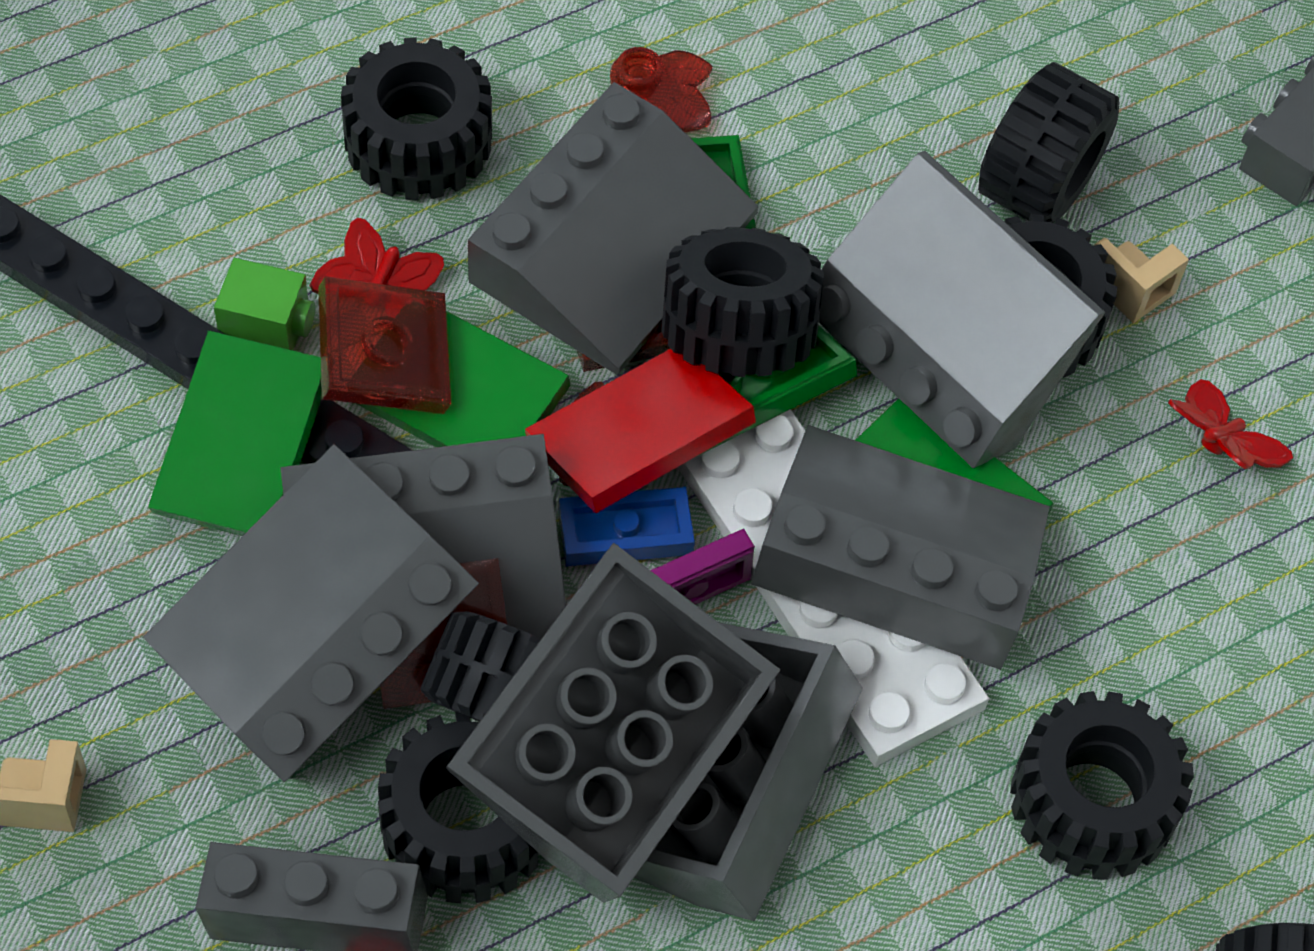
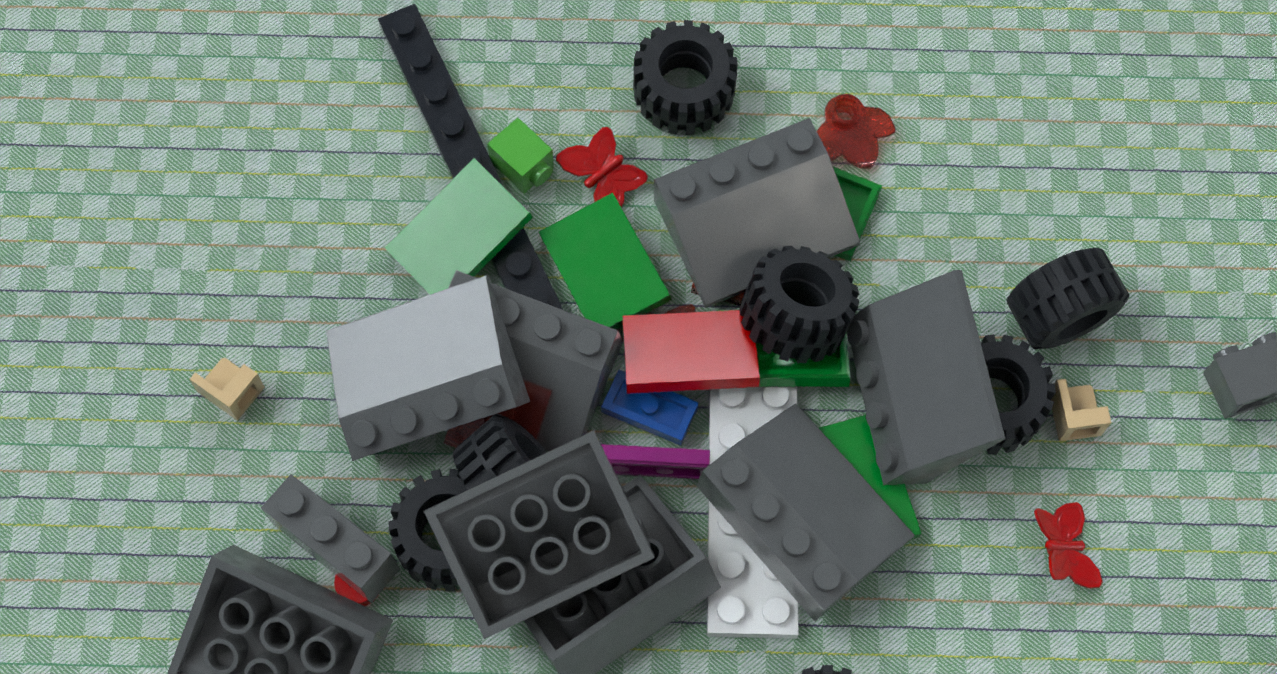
camera: 35 degrees right, 10 degrees up
clear red tile [318,276,451,414] -> none

